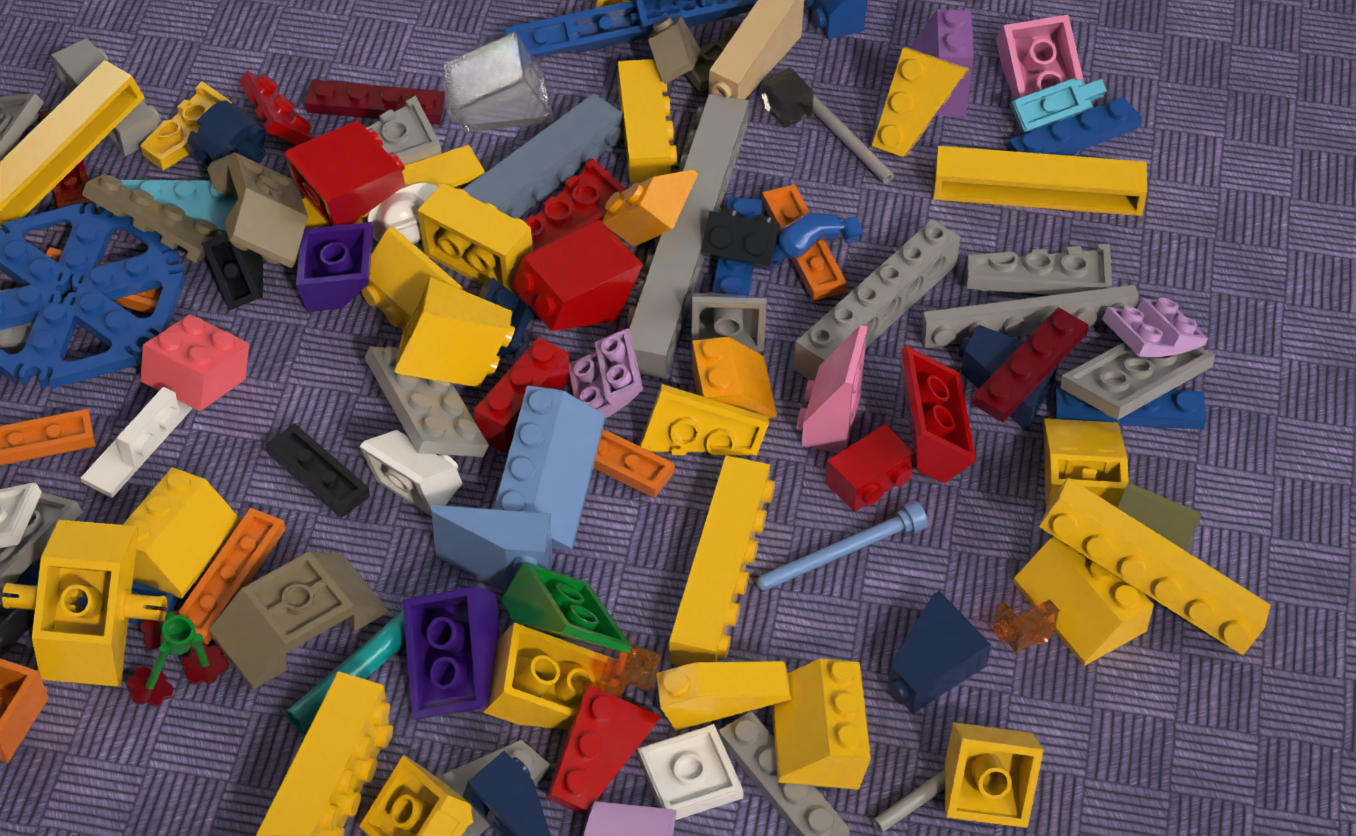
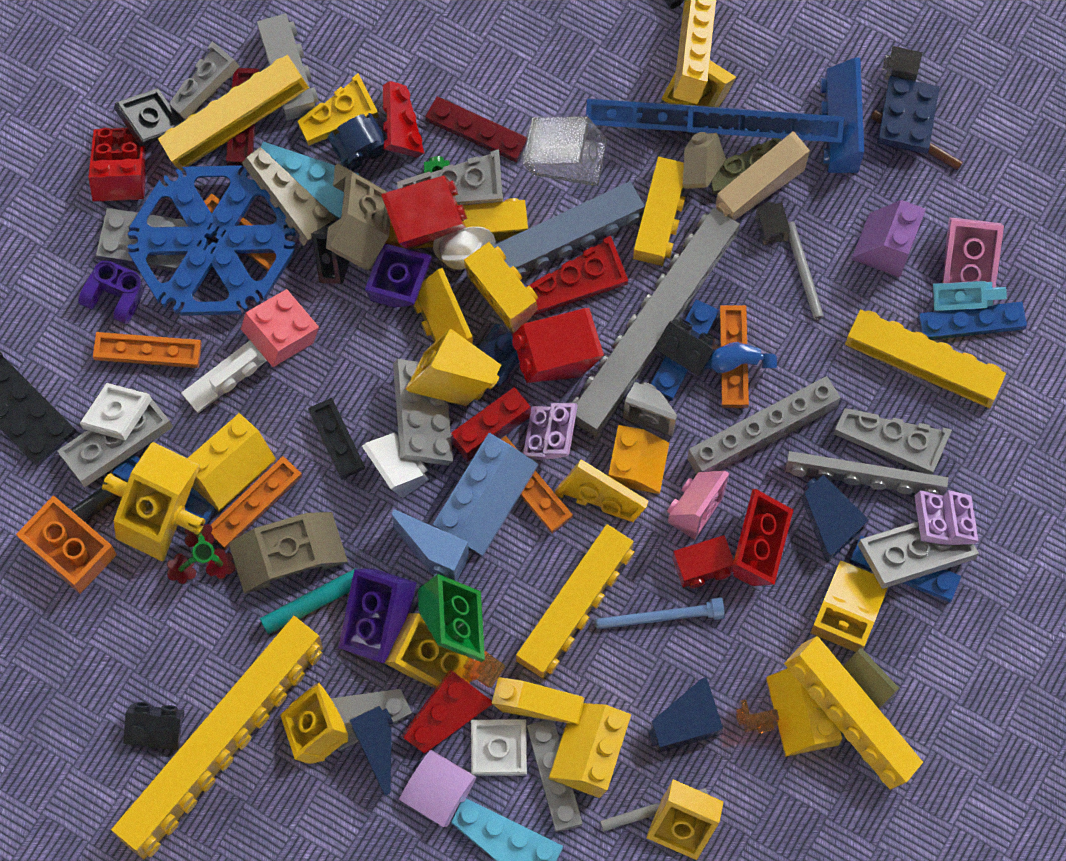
camera: 20 degrees right, 20 degrees up
light orange slope [603,170,699,247] -> none
yellow wing [872,47,970,157] -> none
dark red plate [972,307,1089,423] -> none

